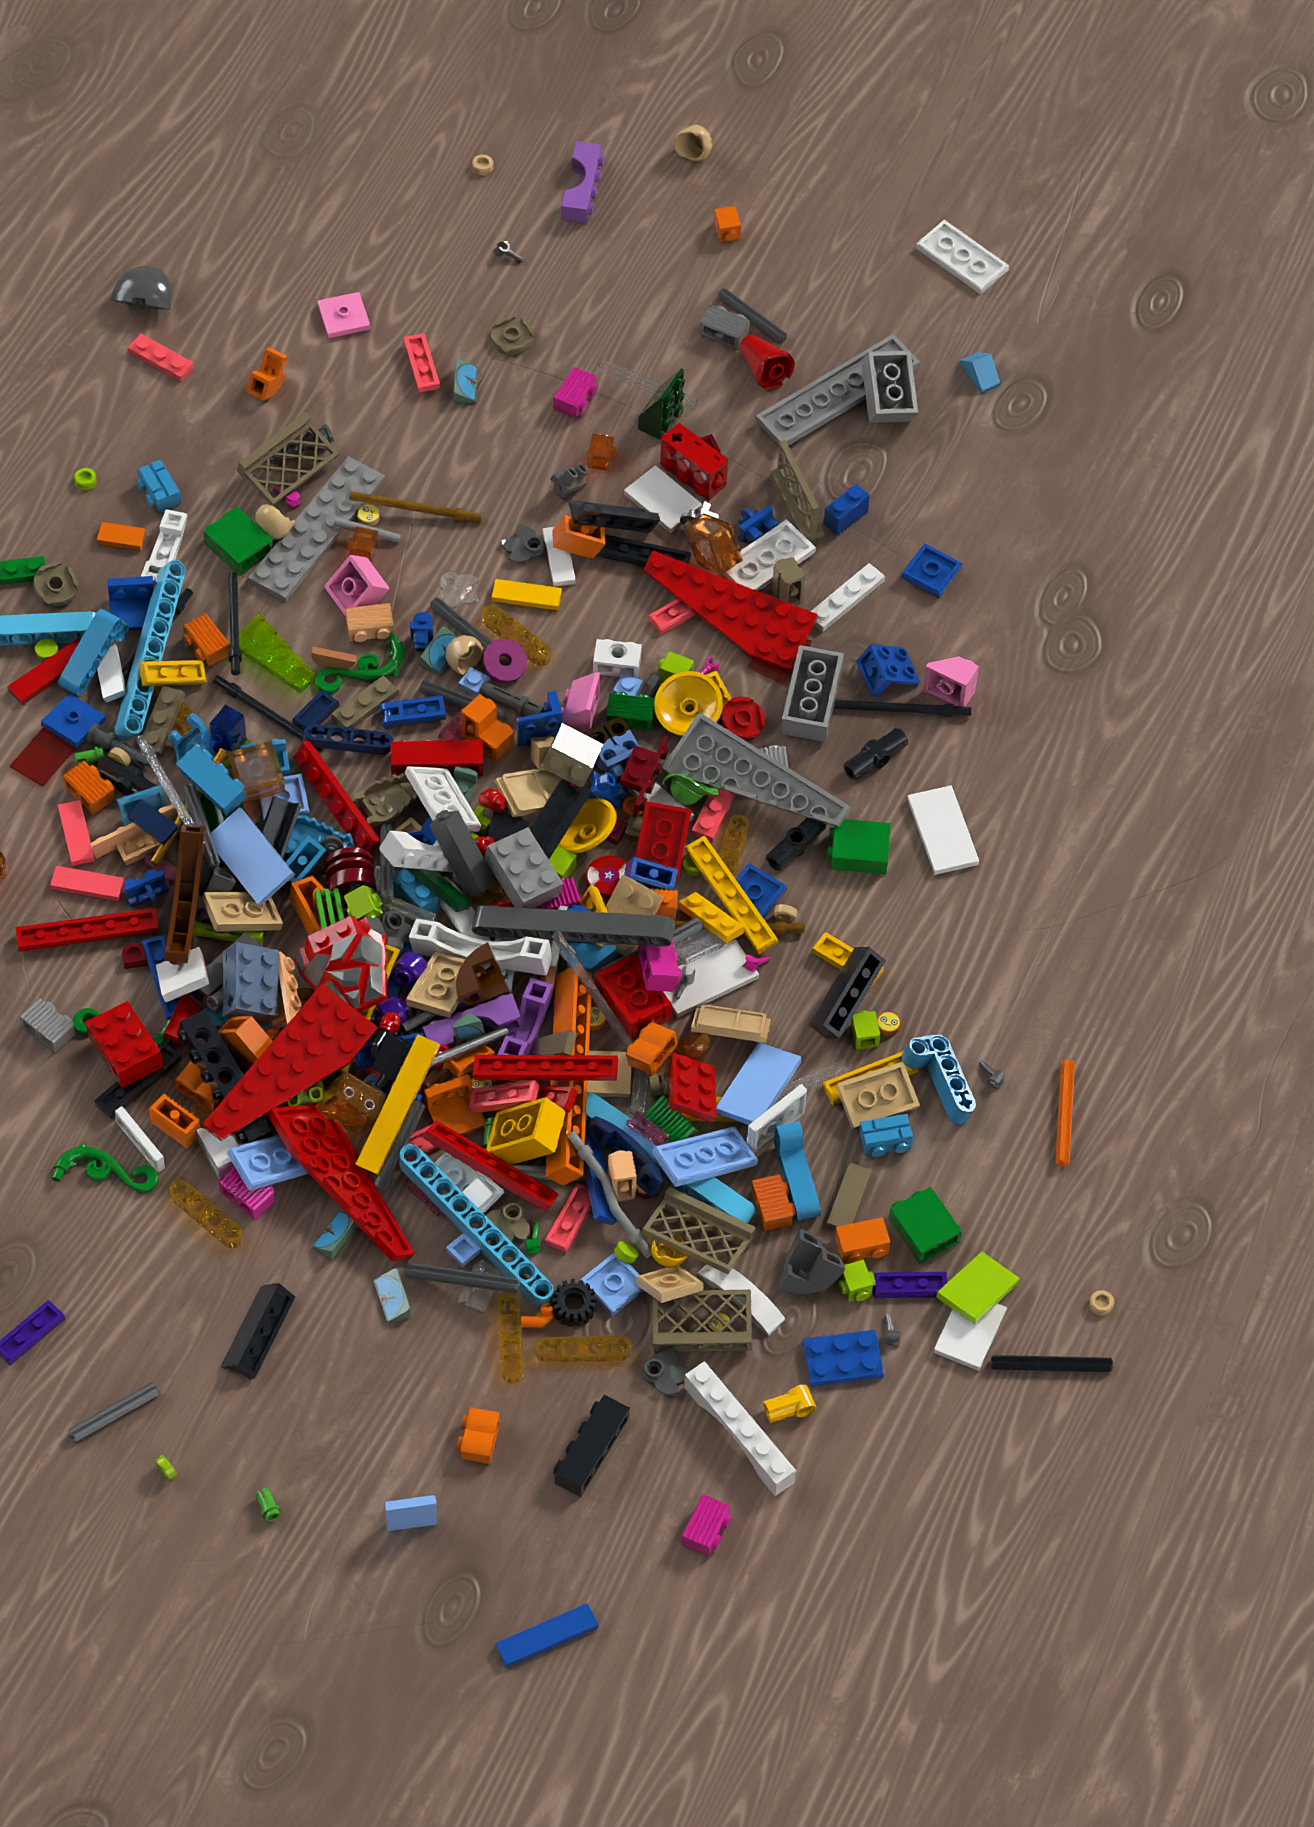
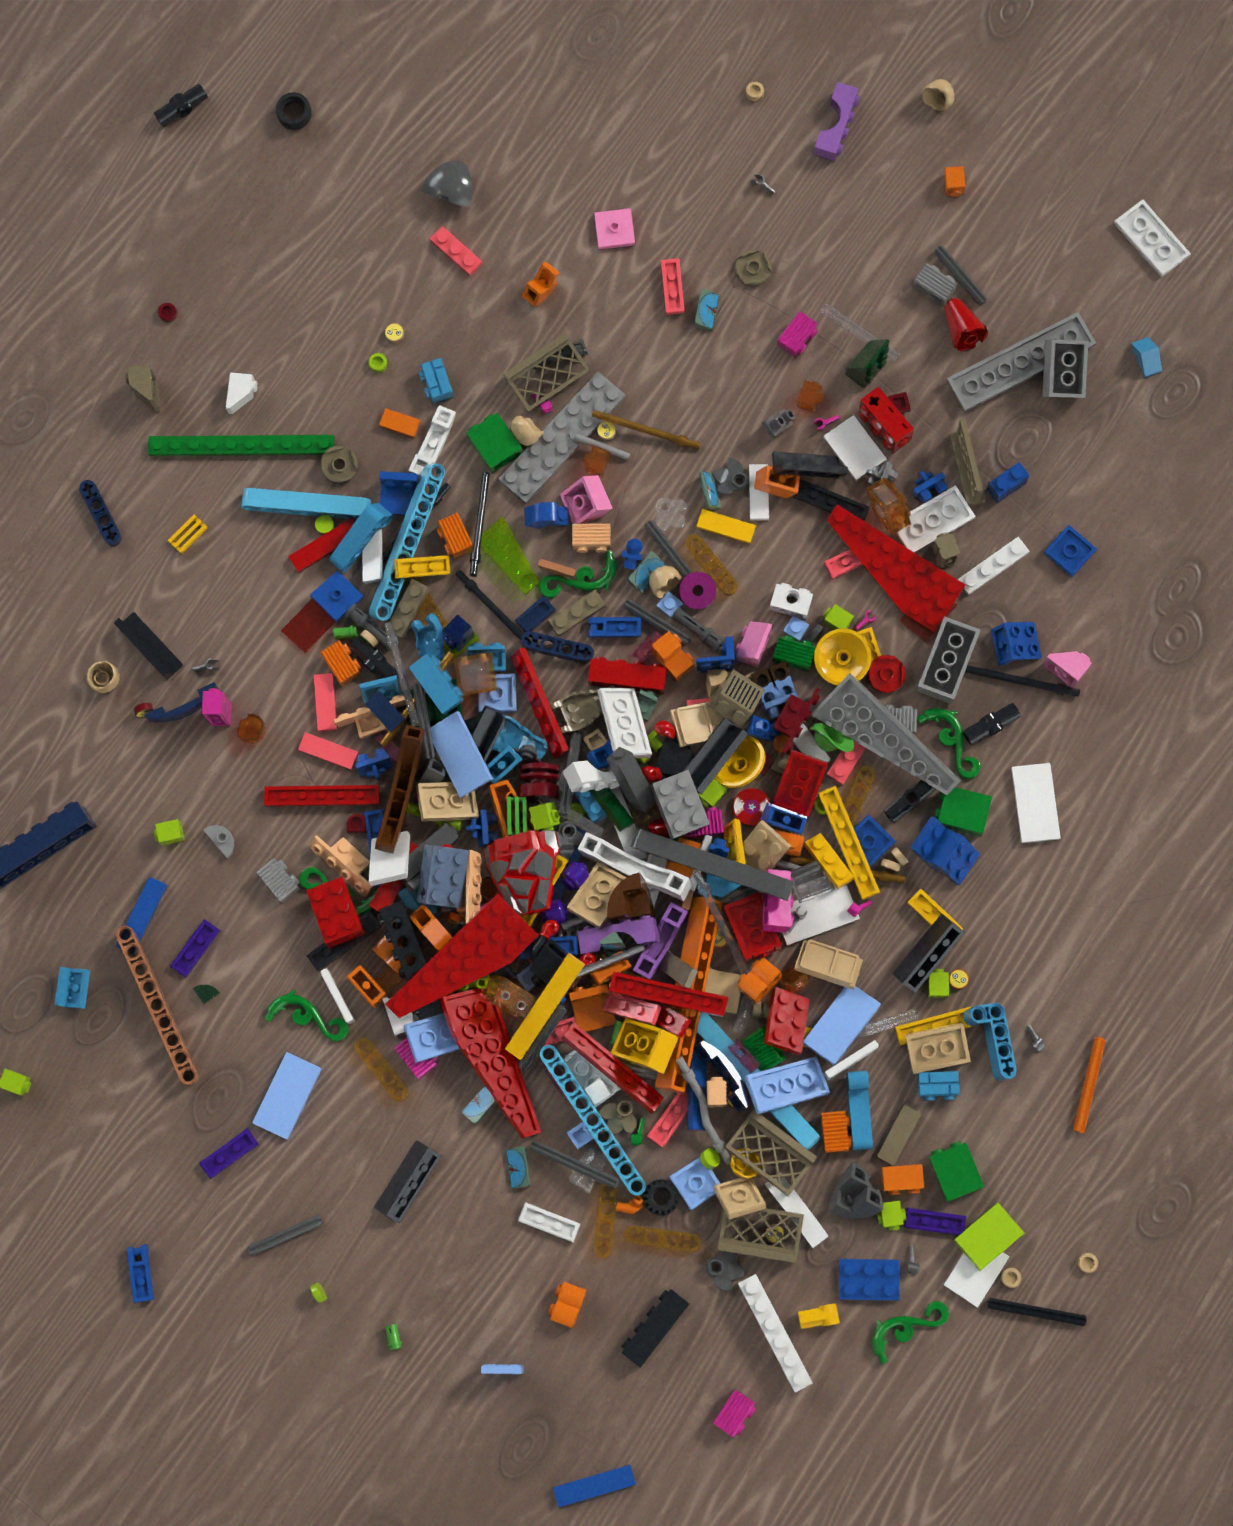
camera: 20 degrees right, 20 degrees up
none -> light blue tile [252,1052,322,1140]
none -> light nougat bracket [310,835,372,897]
none -> tile [385,323,404,343]
none -> blue hips [466,810,498,847]
none -> white tile [518,1202,581,1243]
none -> blue brick [524,502,569,529]
none -> slope [699,470,721,511]
none -> dark pink hand [814,415,840,431]
none -> green plant [872,1301,949,1365]
none -> tan tile [891,847,909,866]
none -> blue bracket [910,816,980,886]
none -> green plant [917,708,981,779]
none -> tan tile [1001,1268,1021,1288]

